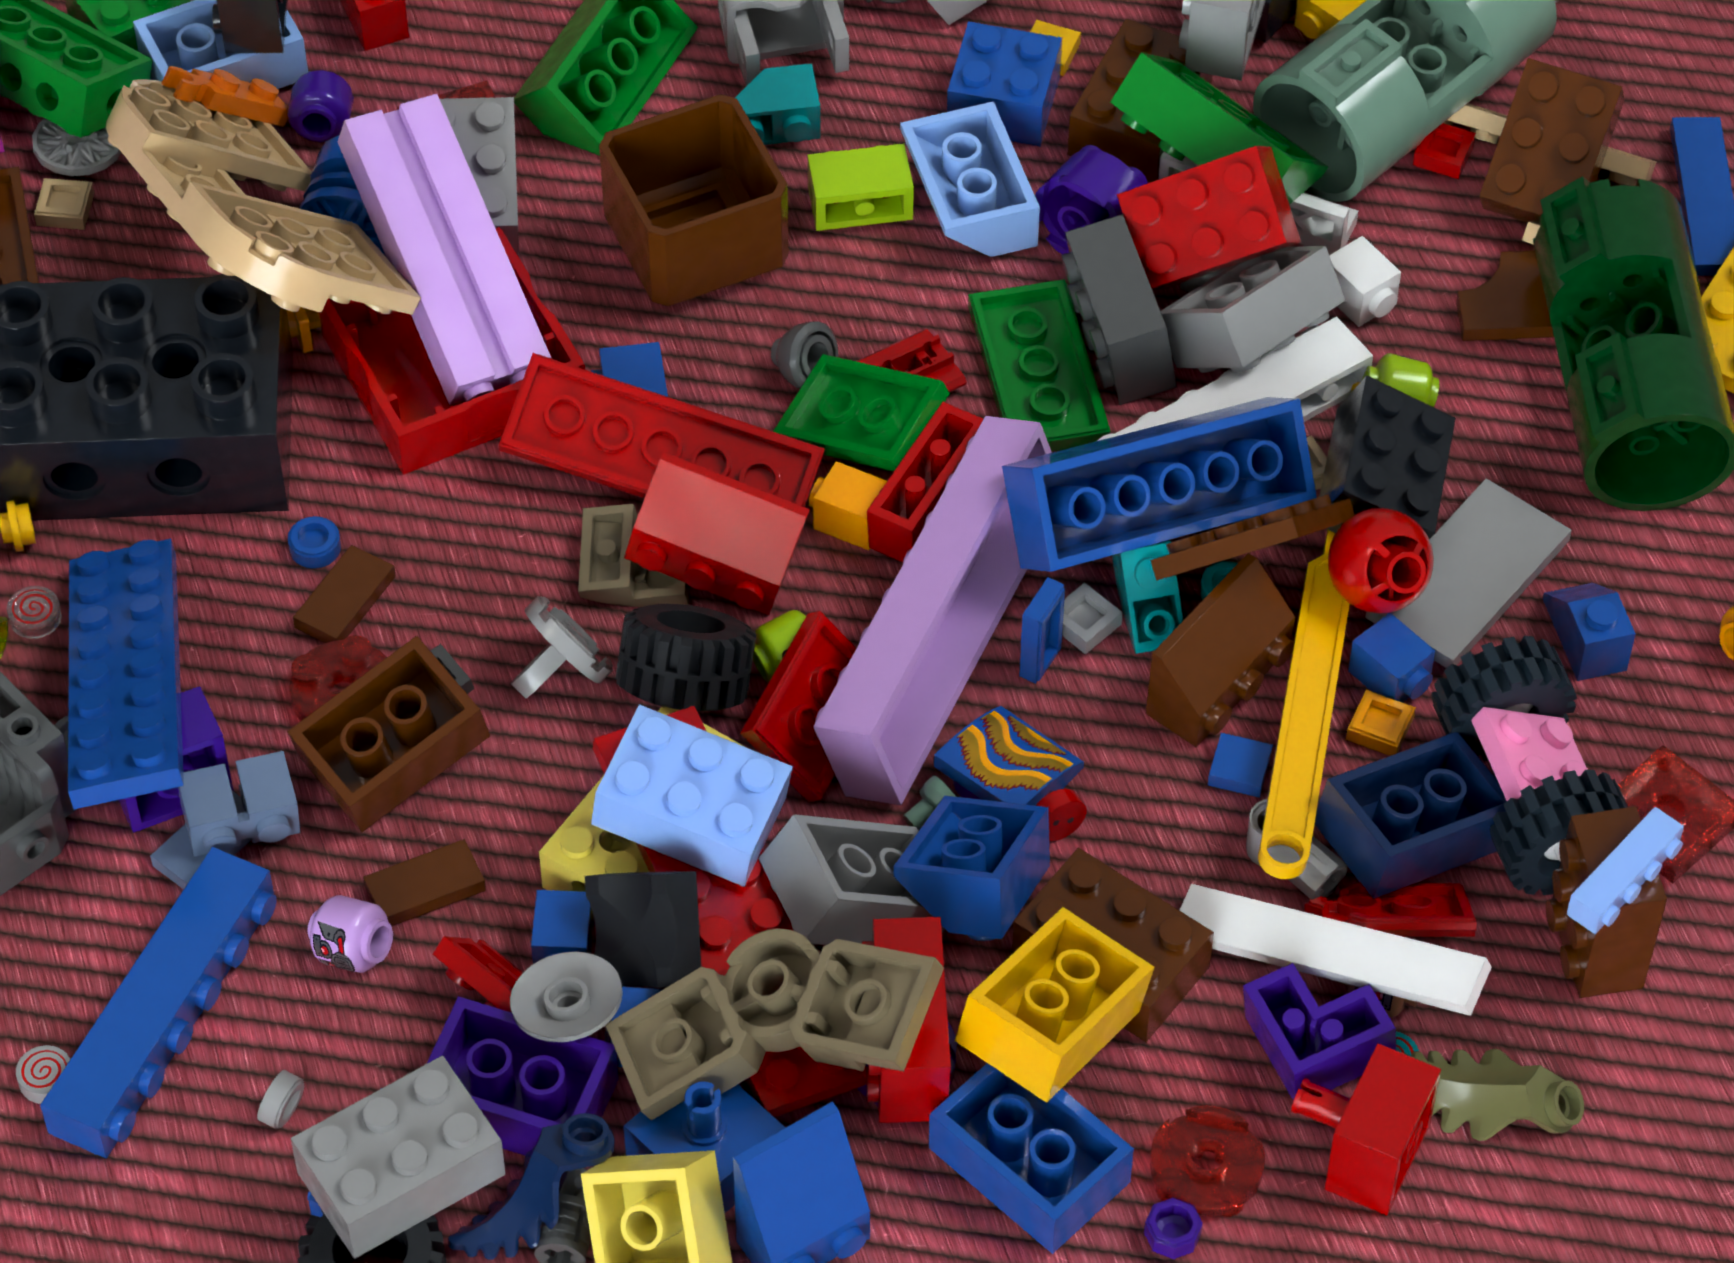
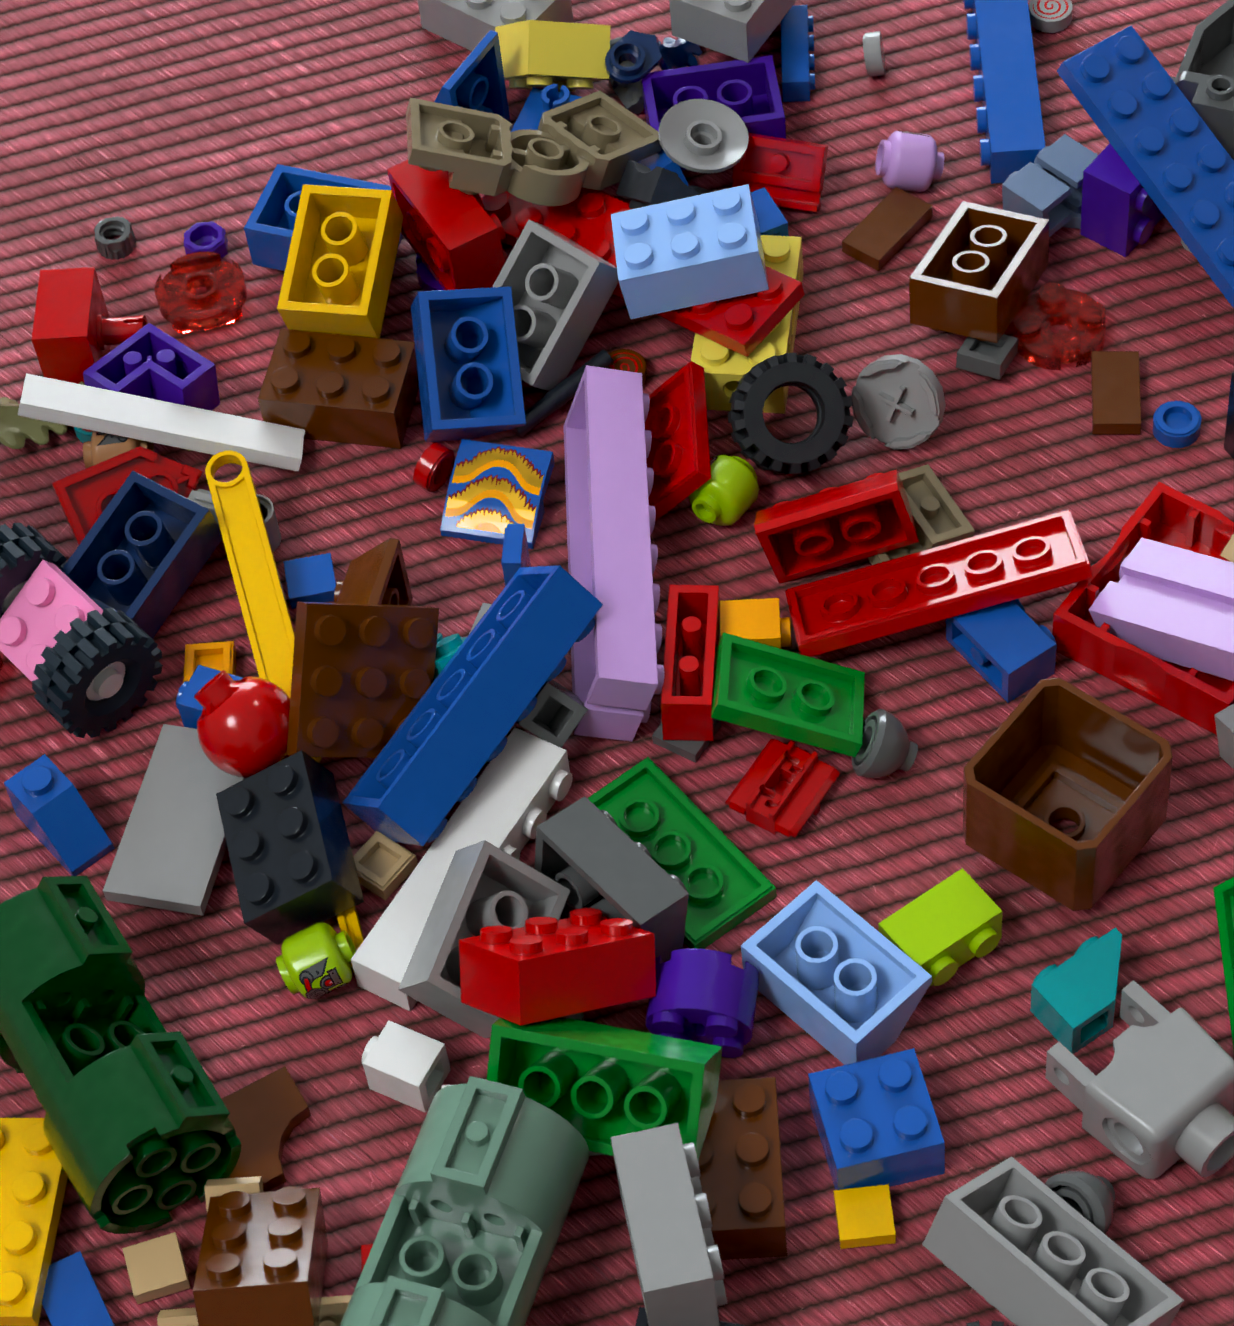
camera: 160 degrees right, 0 degrees up
sand green piece [903,775,956,827] -> none

